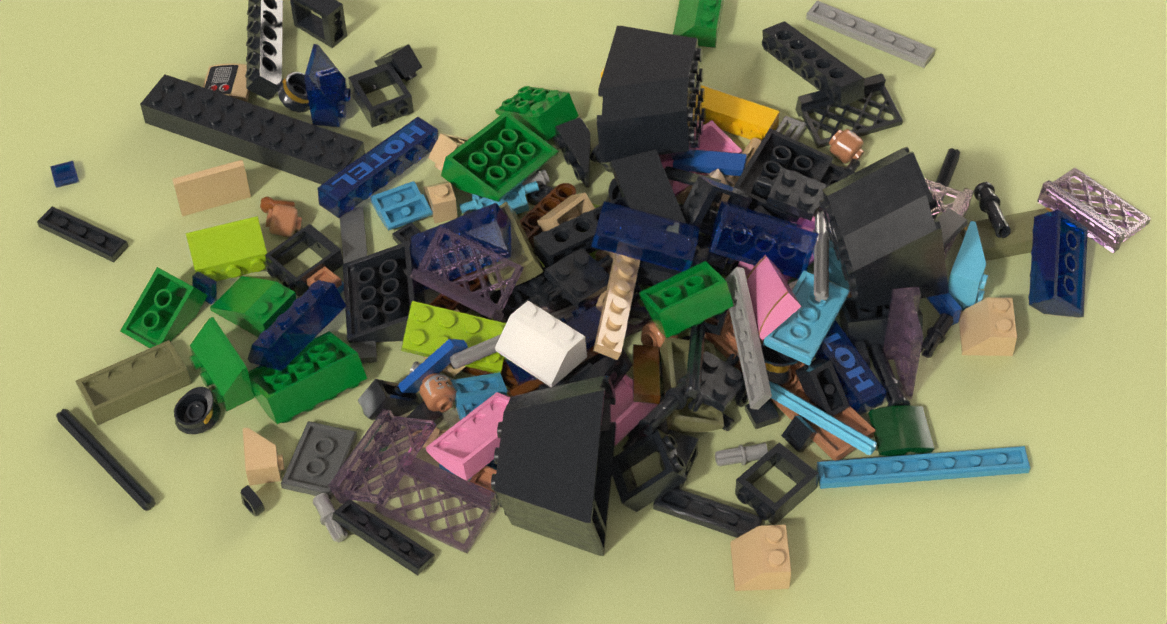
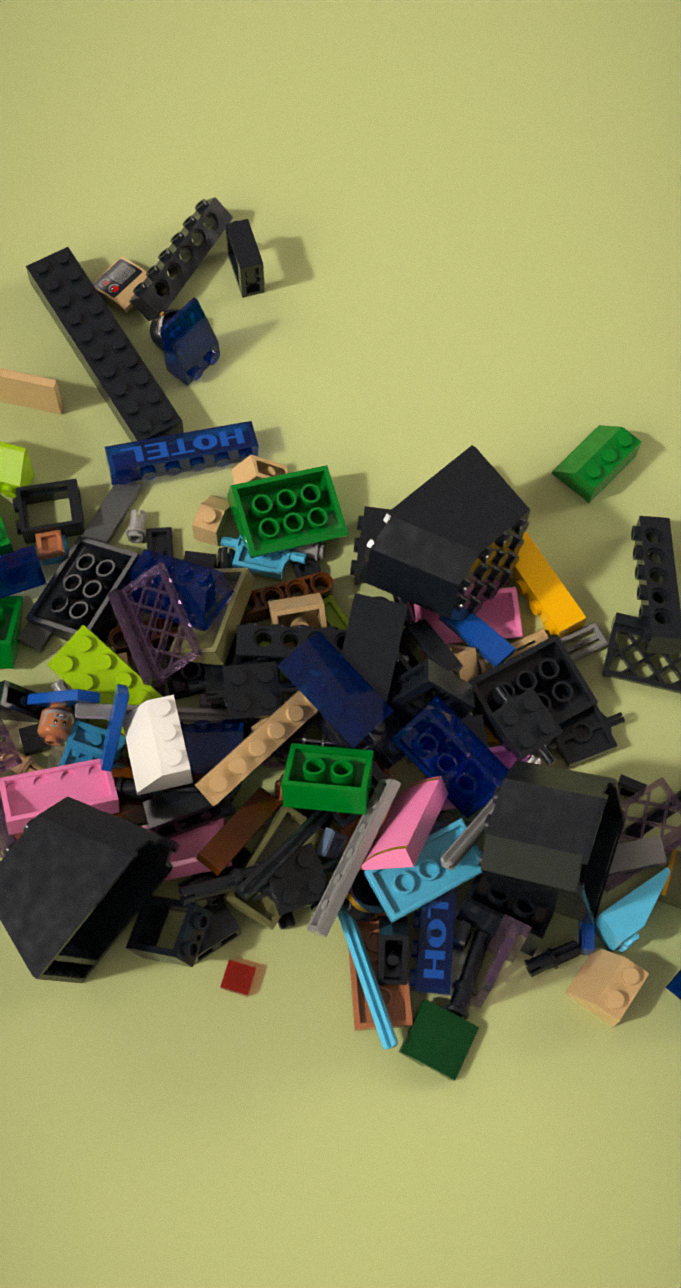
camera: 30 degrees right, 15 degrees up
dark orange arm [260,197,295,214] -> none
nougat head [265,204,302,237] -> none
black window [348,62,414,128] -> none
dark azure slope [370,181,433,231] -> none
black slope [374,44,422,82] -> none
green slope [495,86,579,141] -> none
black tile [653,488,763,538] -> none
light grey axle [715,442,768,466] -> none
tan slope [730,525,791,591] -> none
black window [735,442,819,525] -> none
black tile [745,399,779,429] -> none
black tile [781,416,817,452] -> none
dark azure tile [816,446,1030,489] -> none
nougat head [829,129,864,164] -> none
none -> blue tile [100,684,129,772]
none -> light grey pin [126,509,147,543]
none -> clear red tile [220,960,256,997]
none -> sand blue tile [316,827,347,859]

